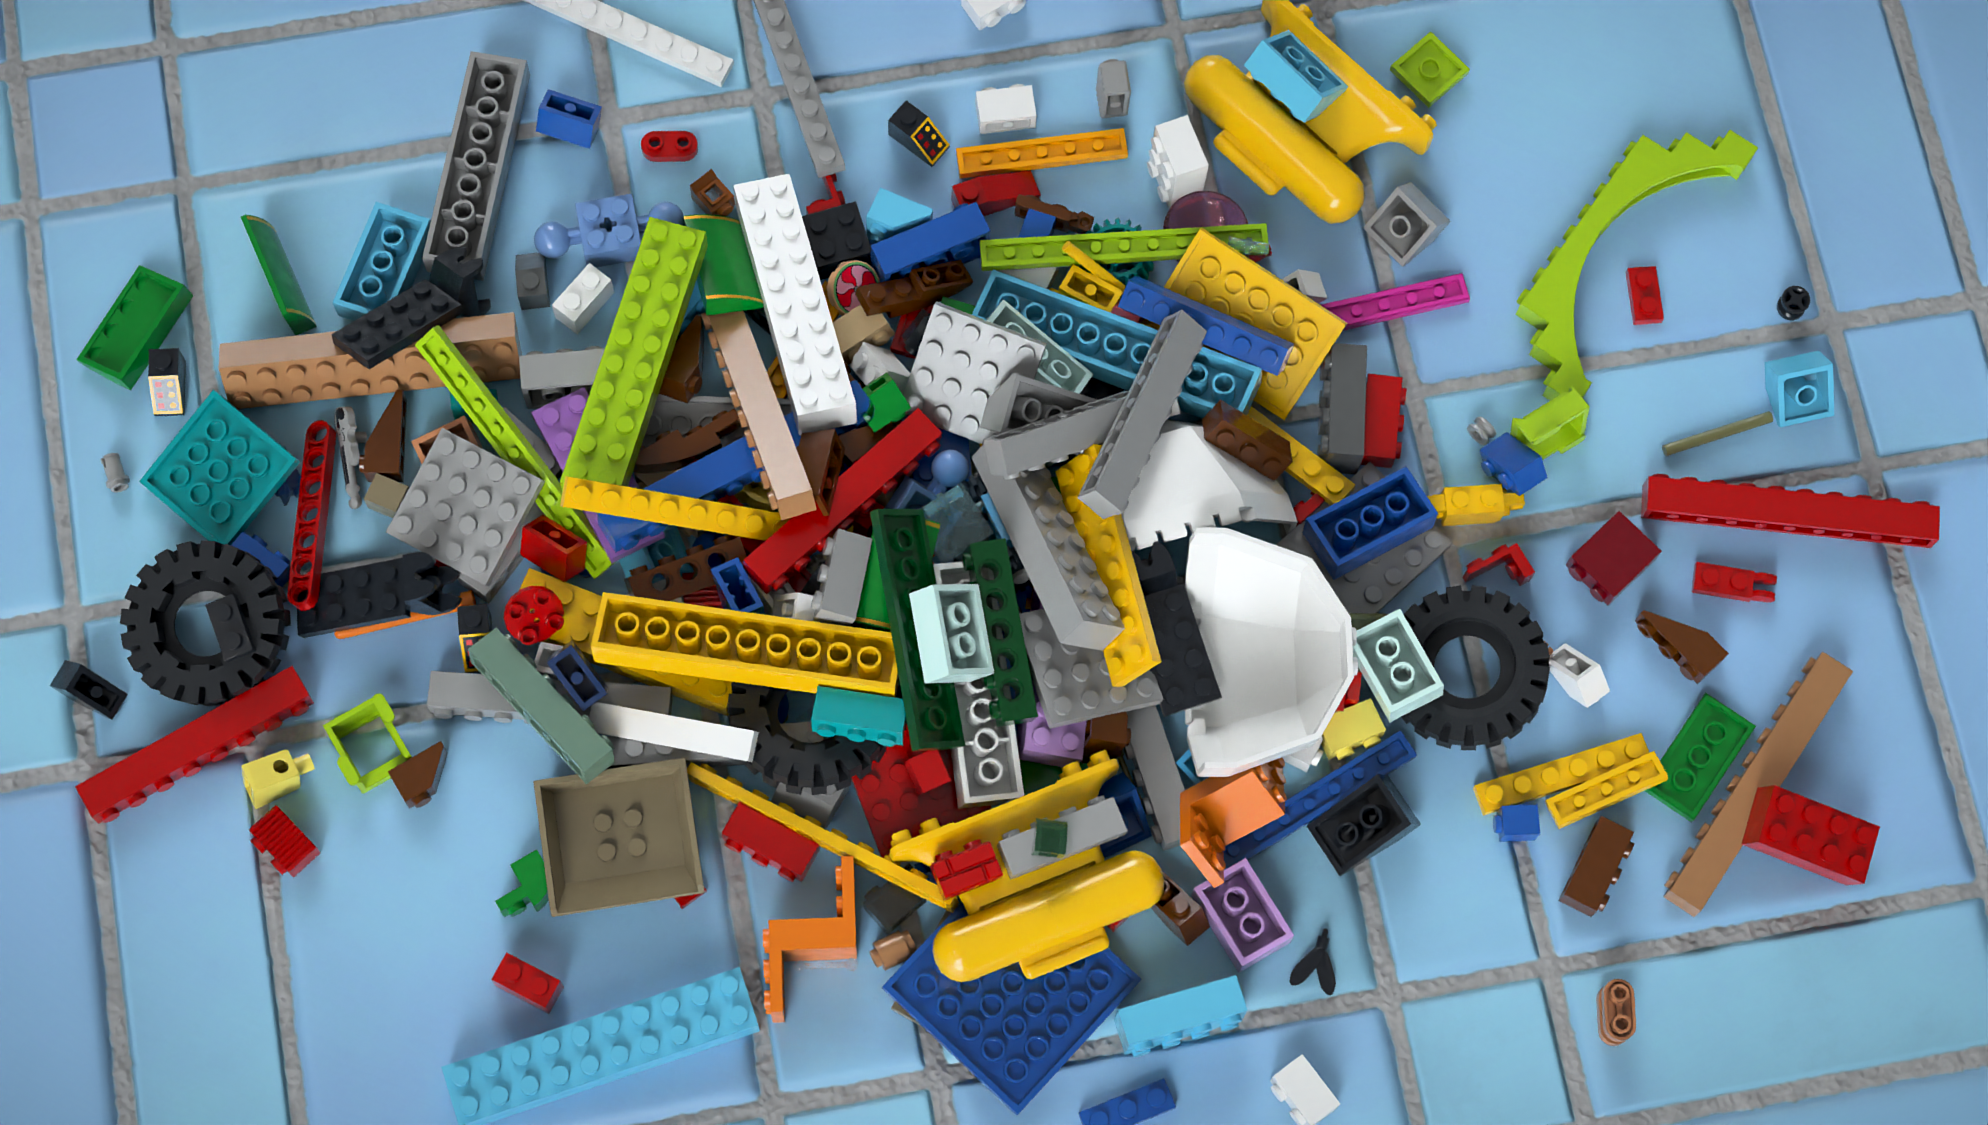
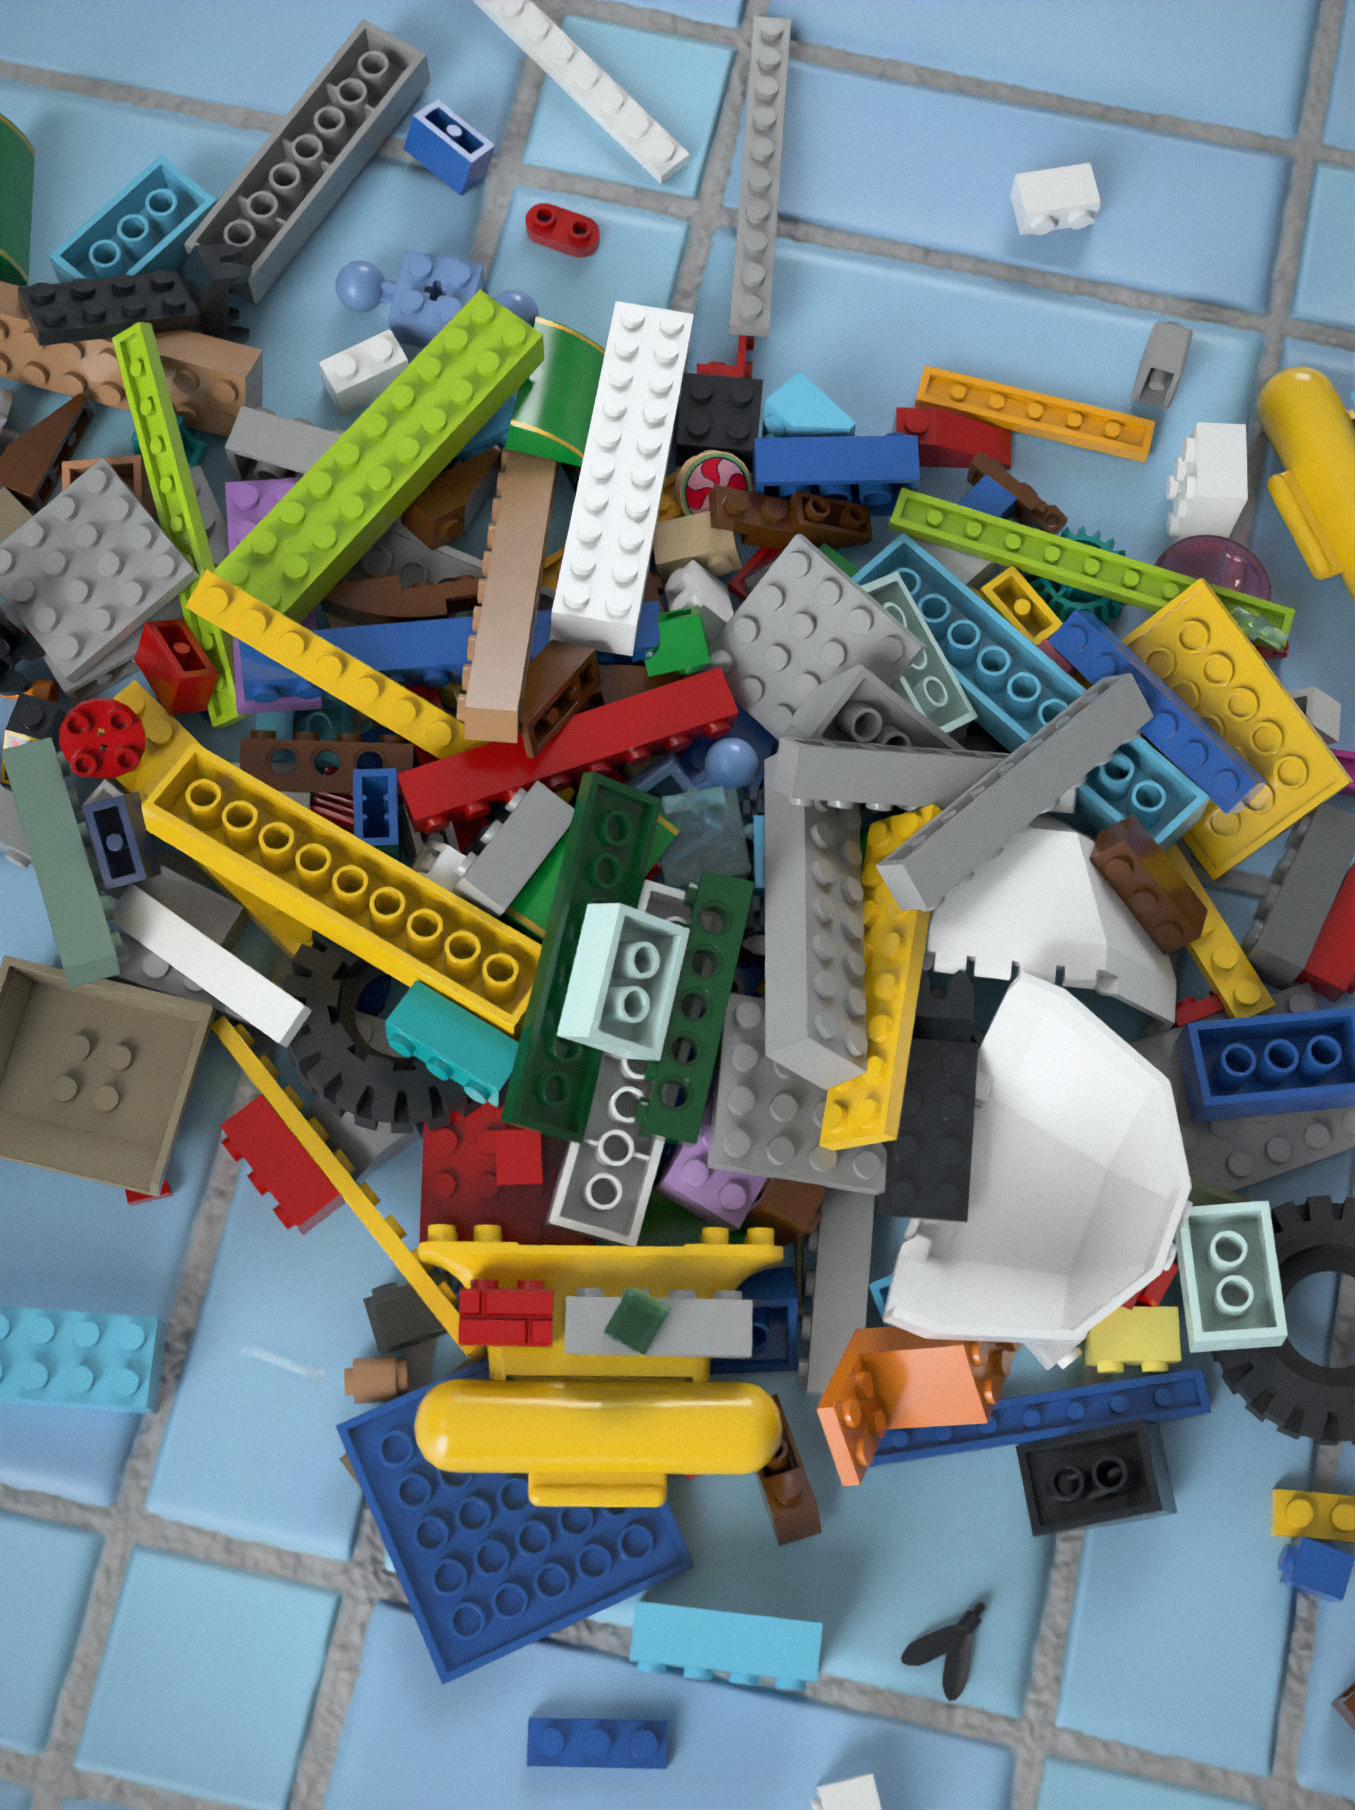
camera: 25 degrees right, 0 degrees up
dark grey slope [515,253,550,310] -> none
dark orange window [690,169,735,217] -> none
orange bracket [763,856,857,1023] -> none
black slope [888,100,950,167] -> none
white brick [975,84,1037,134] -> none
yellow bar [1062,241,1126,292] -> none
lavender brick [1191,858,1294,973] -> none

